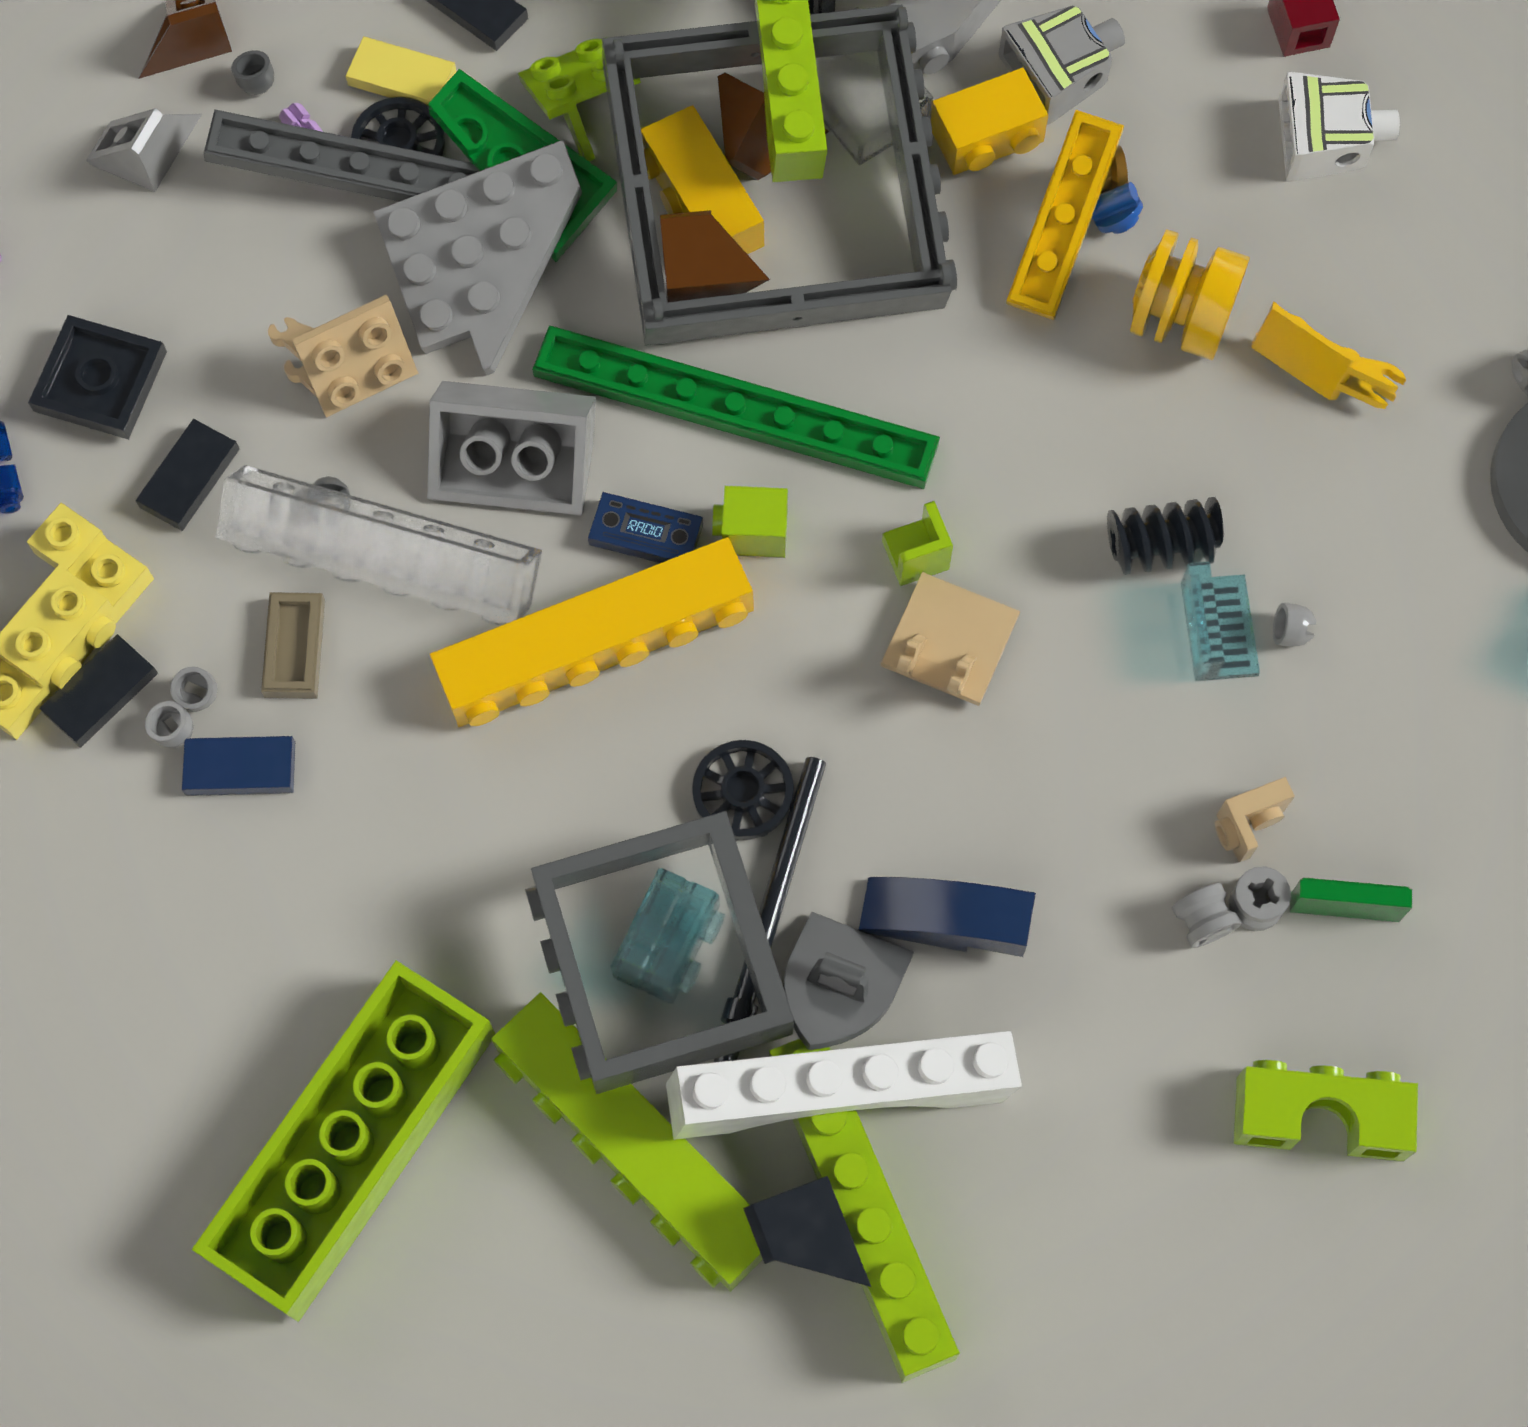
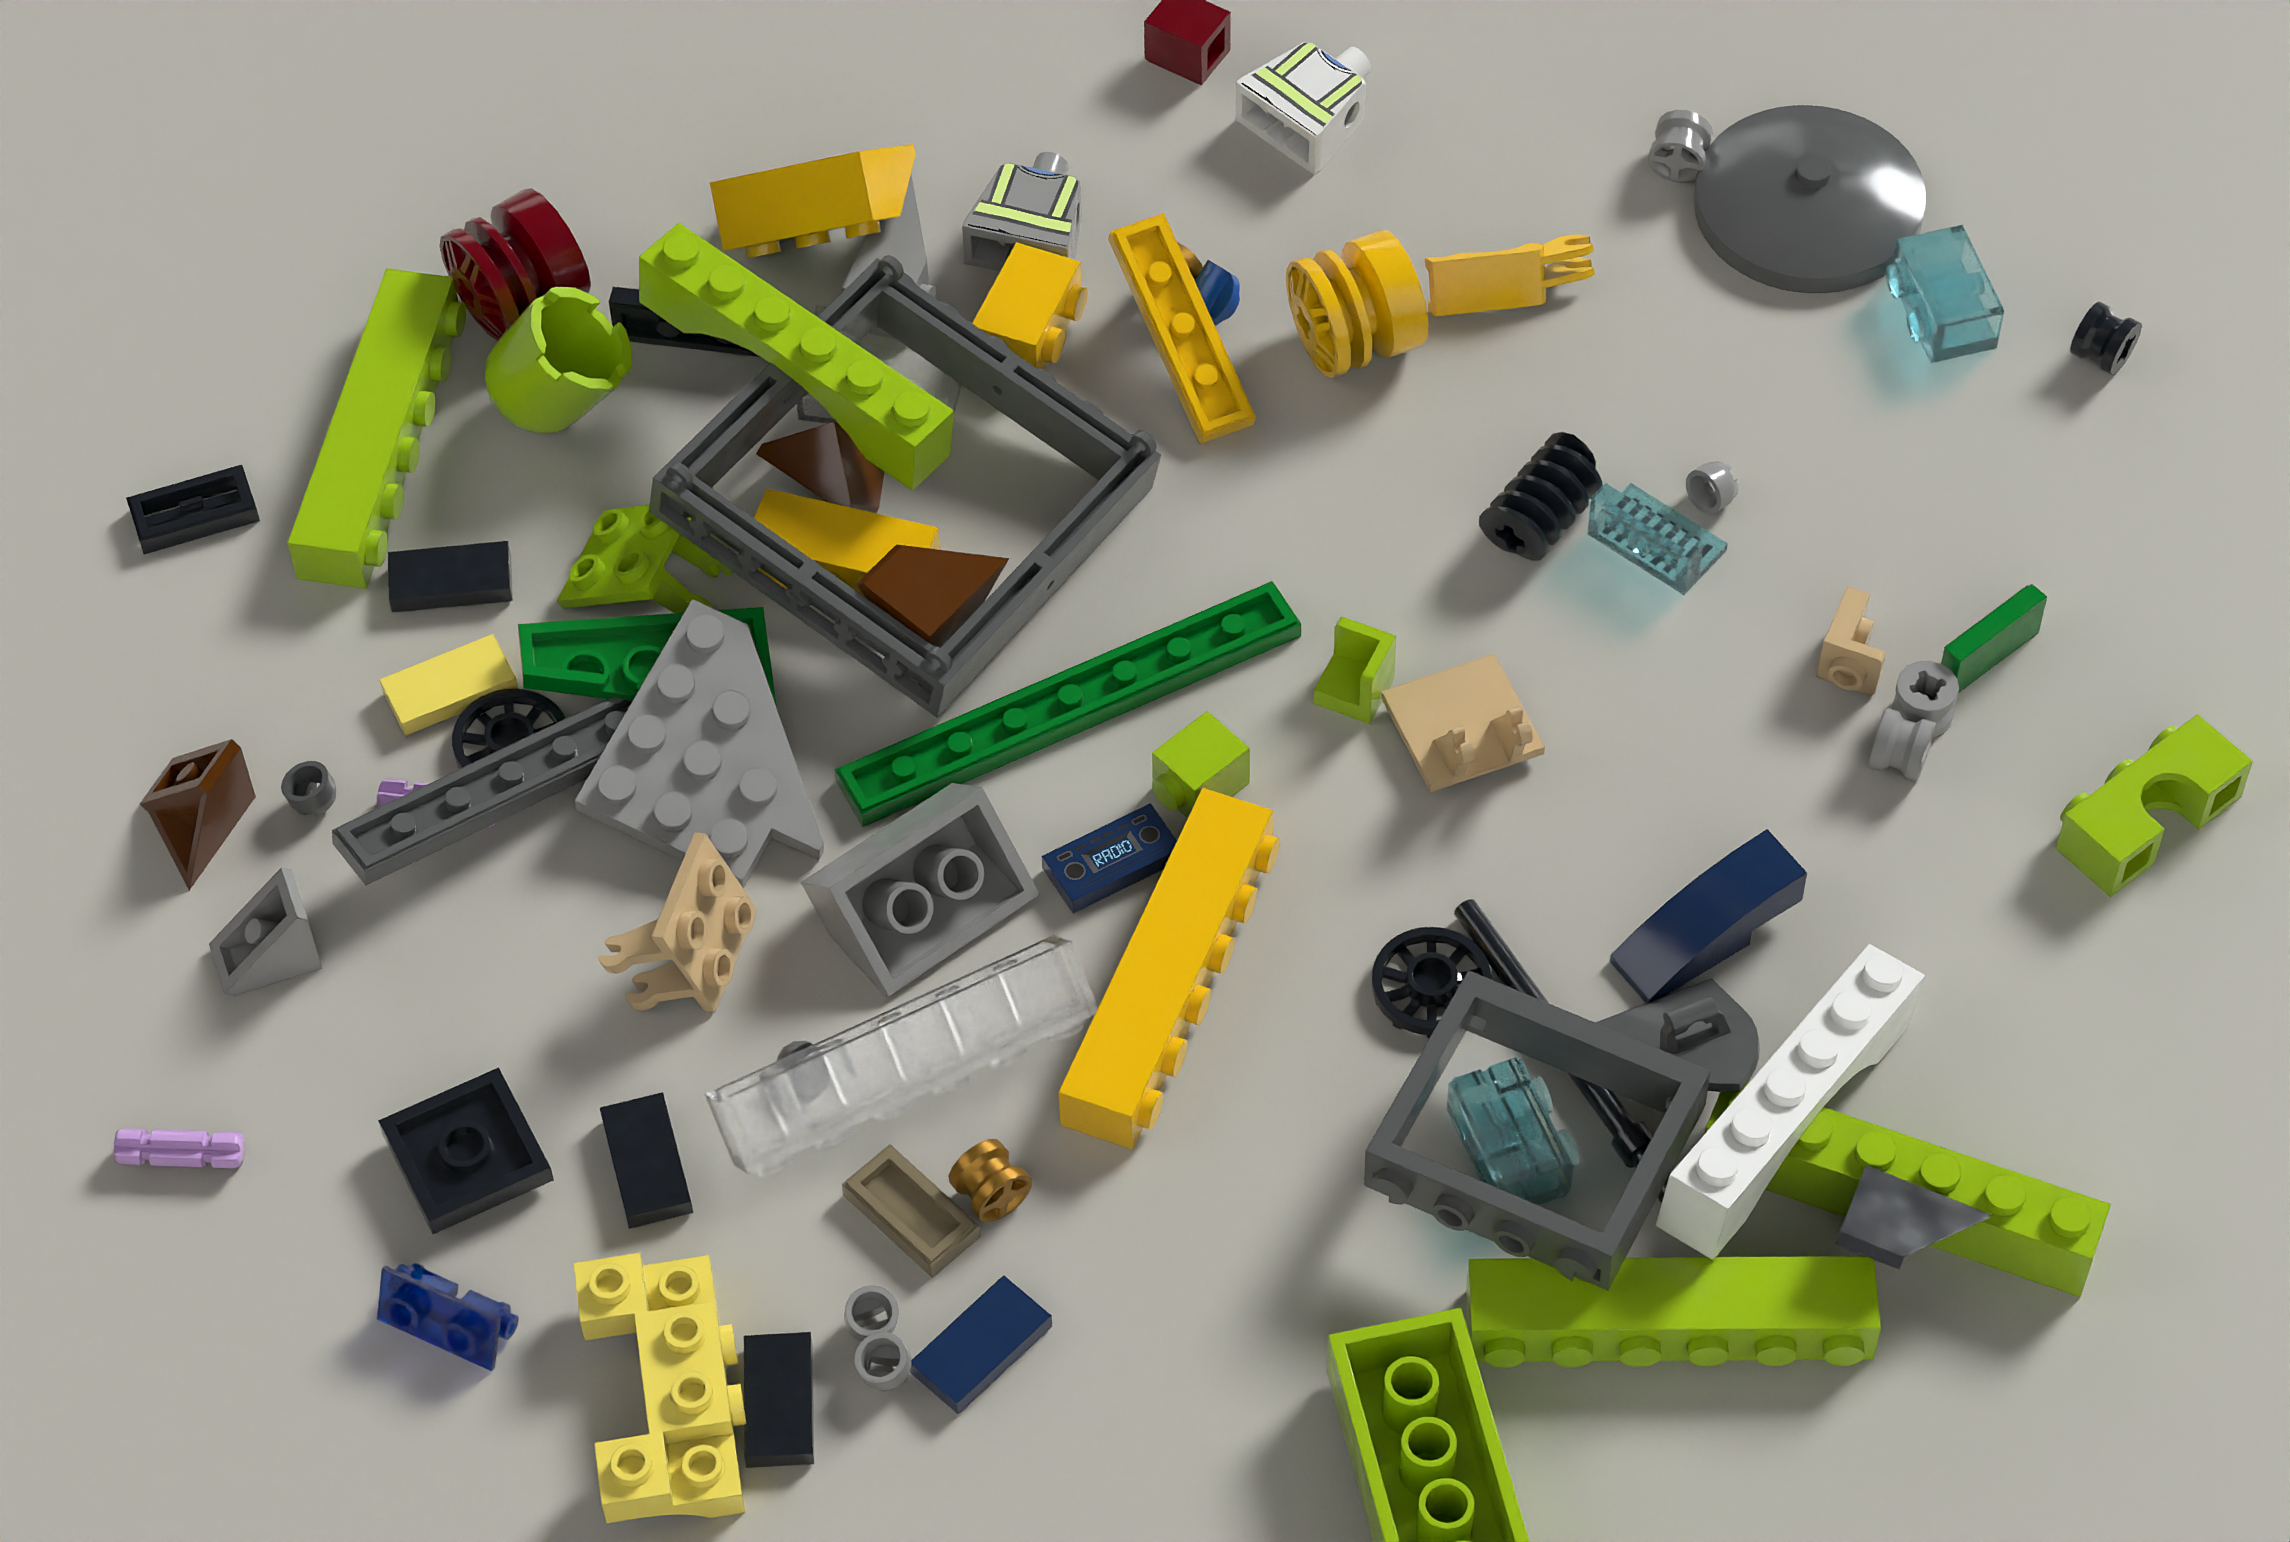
camera: 45 degrees left, 15 degrees down
none -> pearl gold wheel [948,1139,1032,1223]

